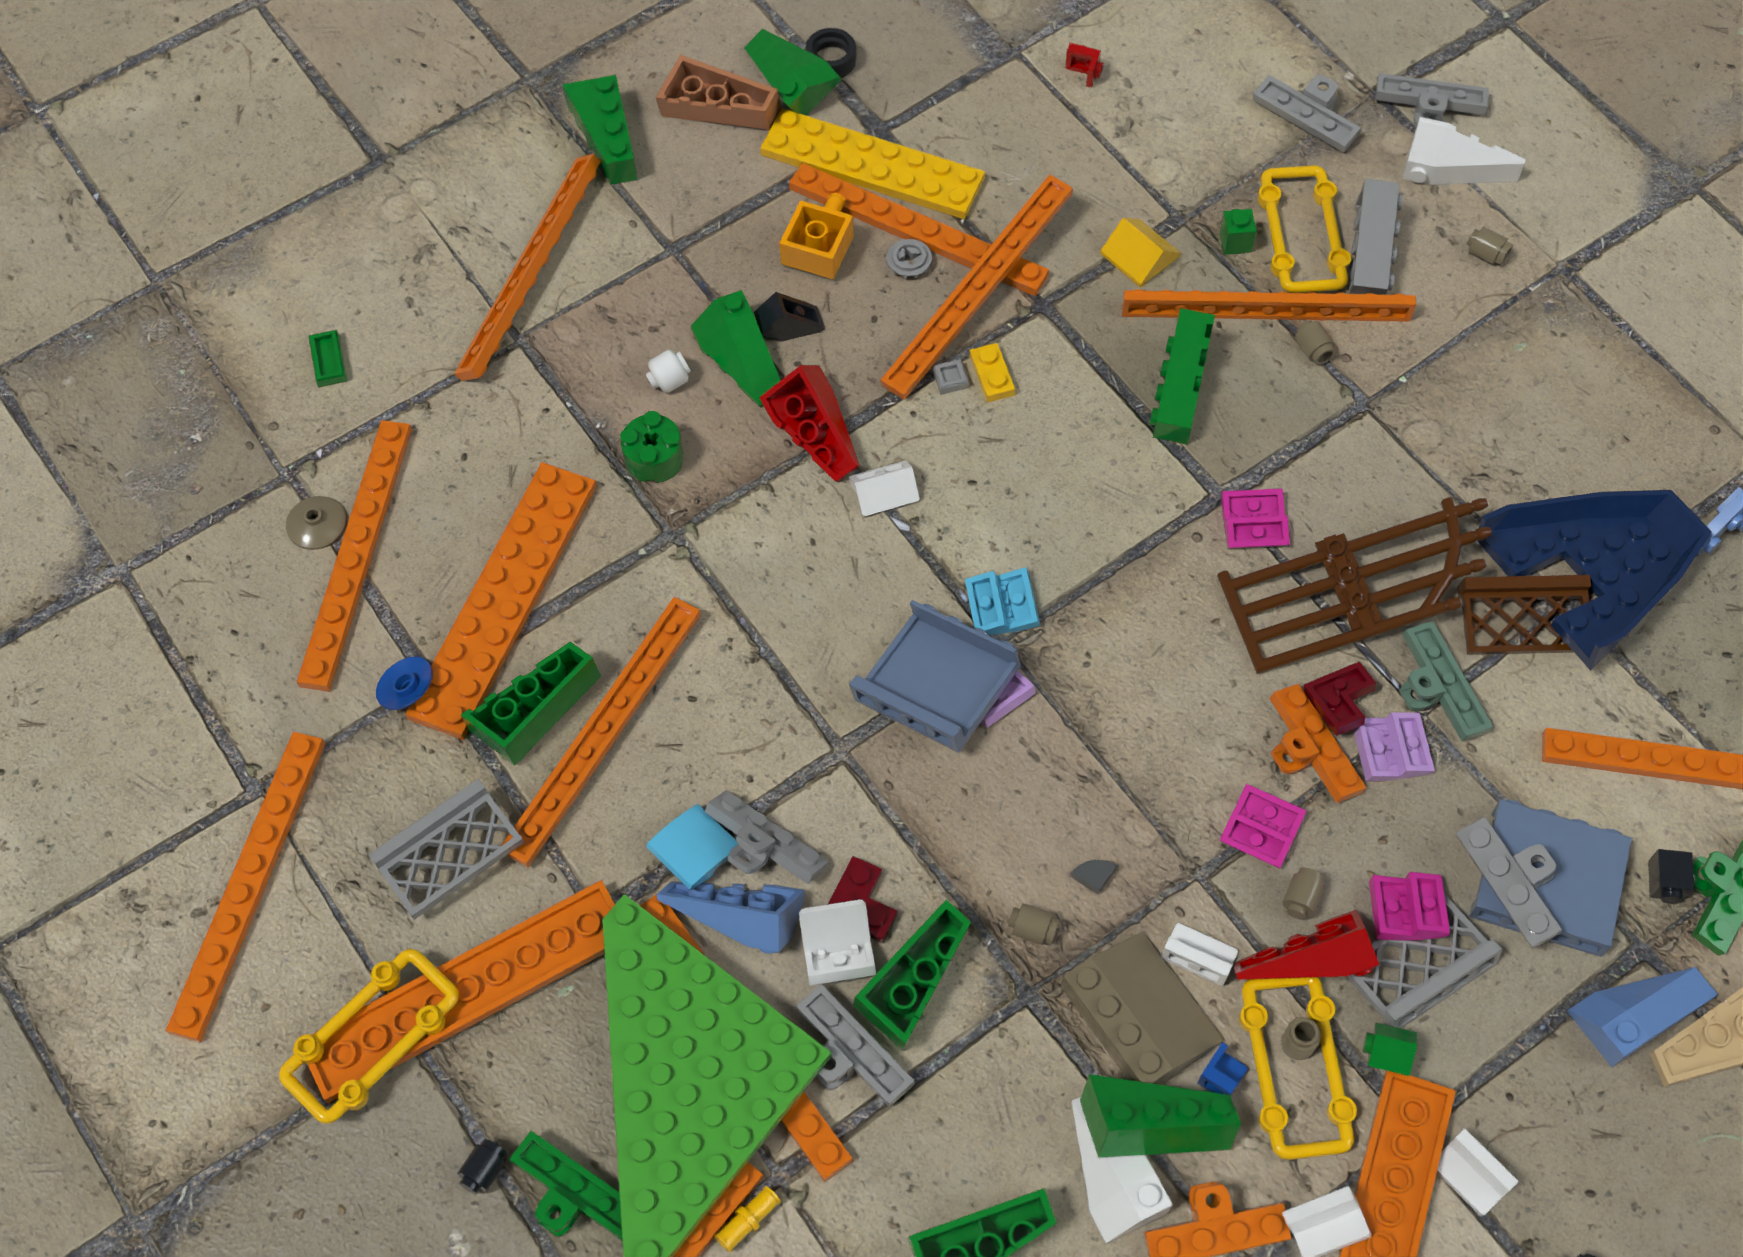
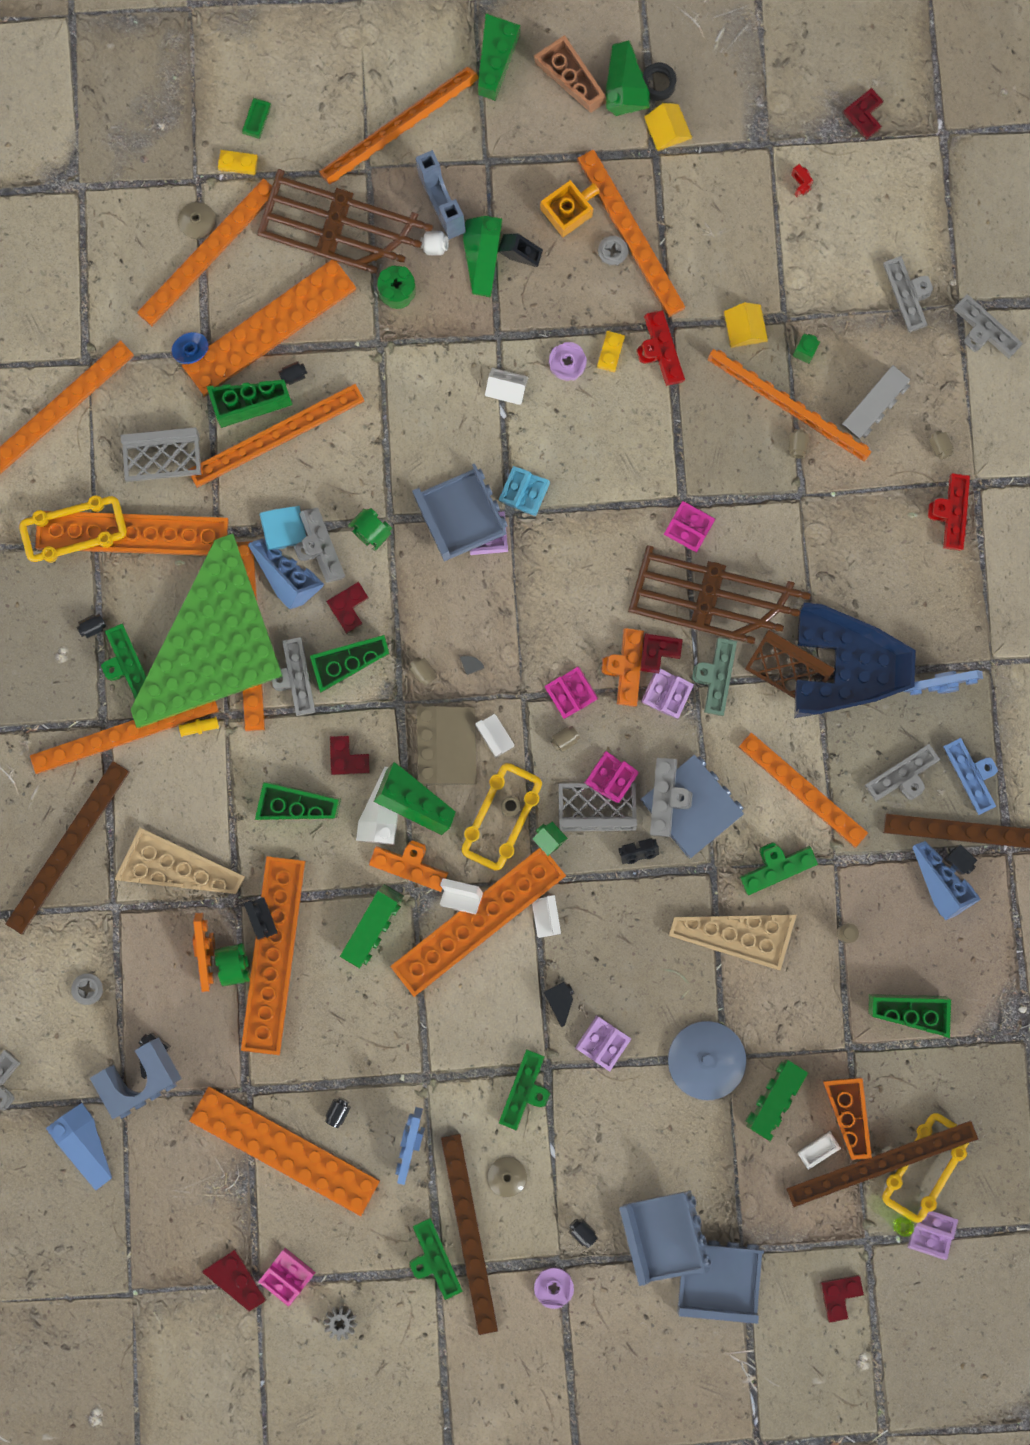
camera: 25 degrees right, 20 degrees up
red wedge [759,365,860,482] -> none
yellow plate [760,108,985,220] -> none
white bracket [799,900,876,986] -> none
orange plate [880,174,1073,400] -> none
light grey tile [933,359,969,395] -> none
green wedge [1149,308,1215,445] -> none
blue panel [1197,1042,1248,1096] -> none
red wedge [1233,909,1379,980] -> none
yellow bar [1257,165,1351,293] -> none
white wedge [1402,117,1526,185] -> none
medium blue wedge [1567,967,1718,1067] -> none
black brick [1648,849,1694,904] -> none
none -> yellow plate [218,150,258,175]
none -> reddish brown piece [257,169,434,273]
none -> black brick [278,361,308,385]
none -> dark red plate [330,736,370,775]
none -> green brick [348,508,392,551]
none -> sand blue arch [415,150,465,240]
none -> lavender plate [549,342,587,381]
none -> black hinge [618,838,659,864]
none -> red plate [636,310,685,386]
none -> yellow slope [644,103,692,151]
none -> red plate [928,473,970,551]

